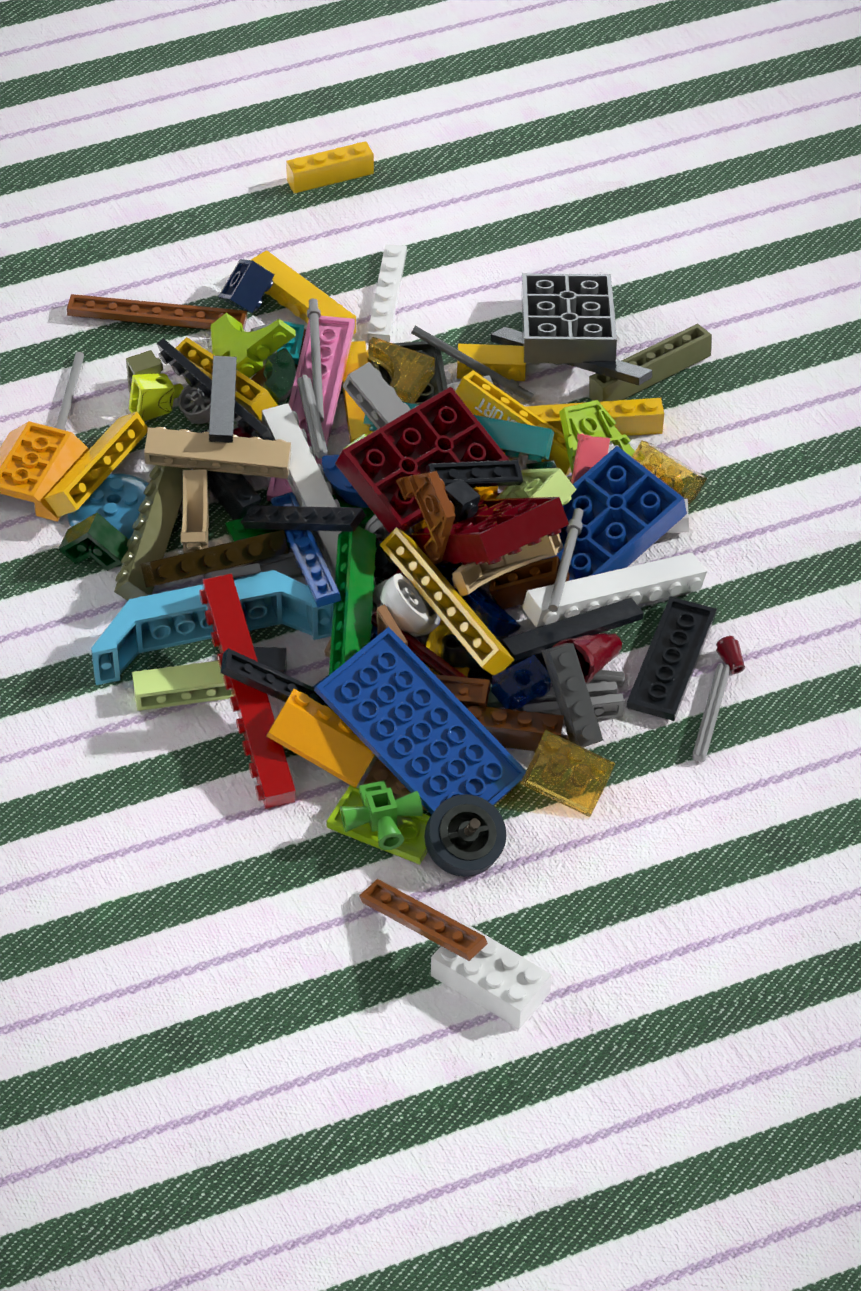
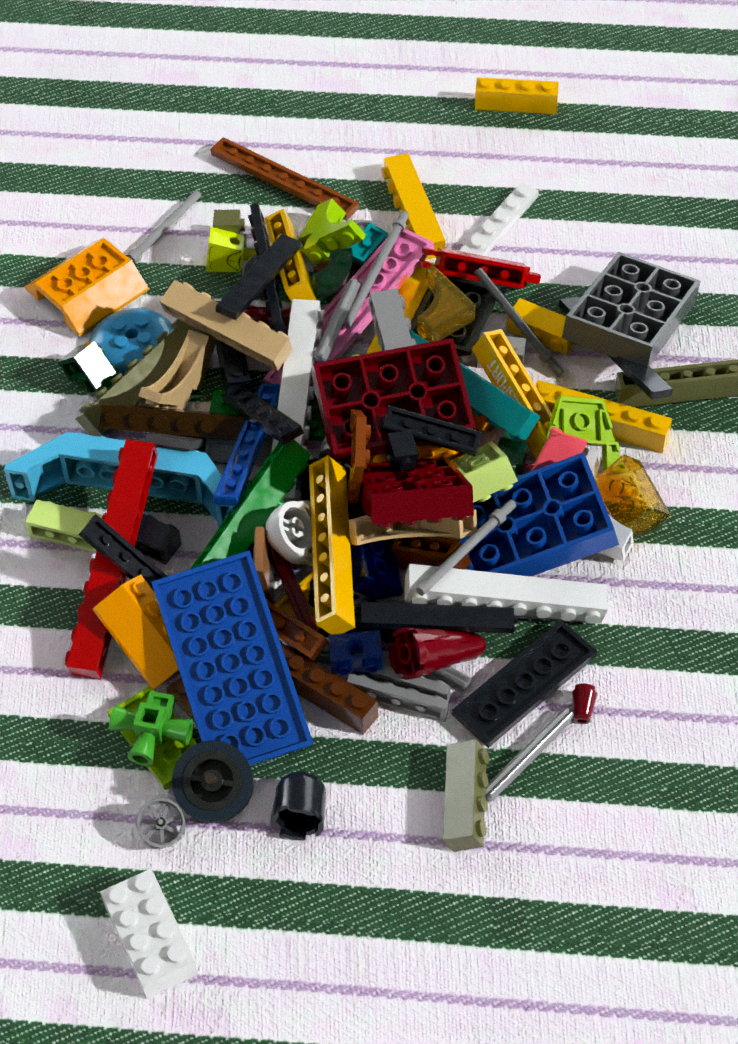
camera: 30 degrees right, 5 degrees up
yellow brick [45,412,148,517] -> none
dark blue slope [218,259,275,313] -> none
dark orange plate [359,879,488,961] -> none
clear yellow slope [520,730,615,817] -> none
dark grey brick [542,643,604,749] -> none
none -> light grey wheel [136,798,186,849]
none -> black cylinder [270,771,326,840]
none -> red hinge [419,247,541,289]
none -> brick [443,739,489,852]

